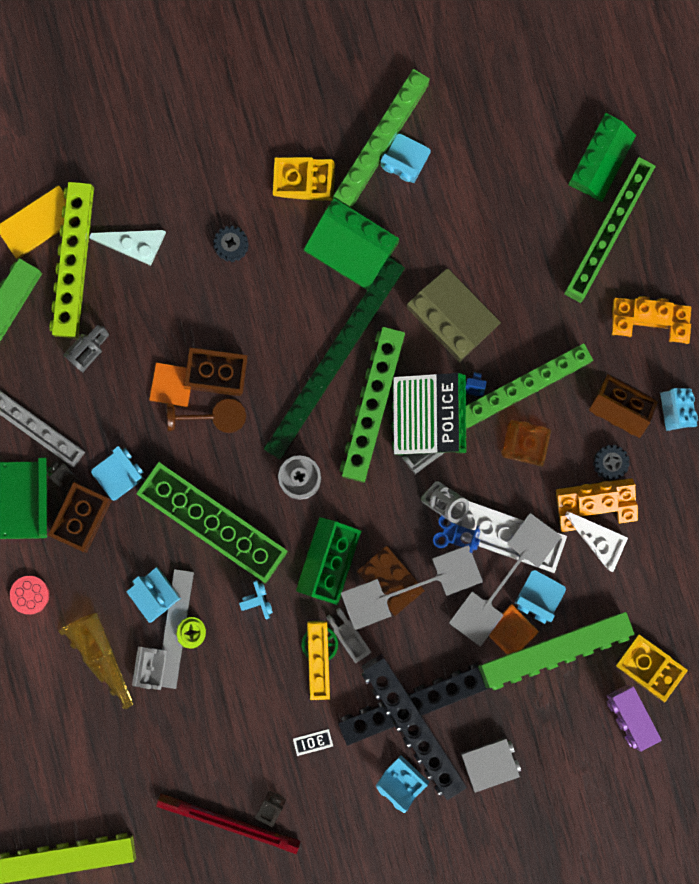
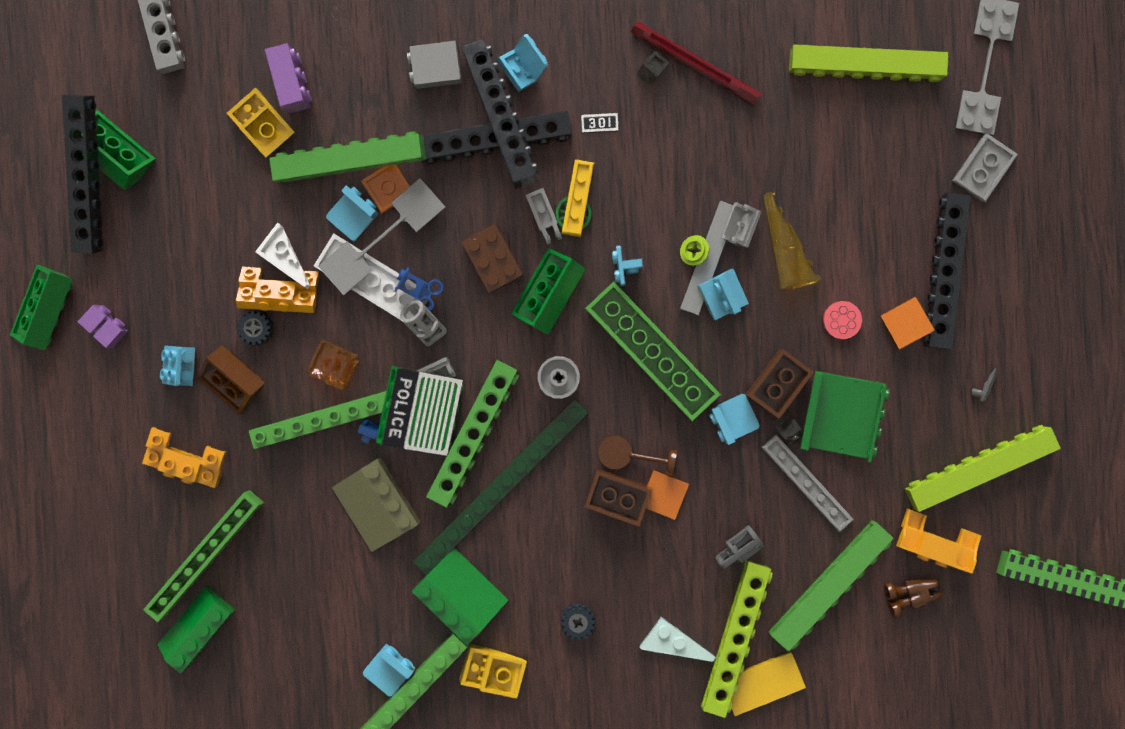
camera: 165 degrees left, 5 degrees up
light grey hinge [341,545,483,630] -> none

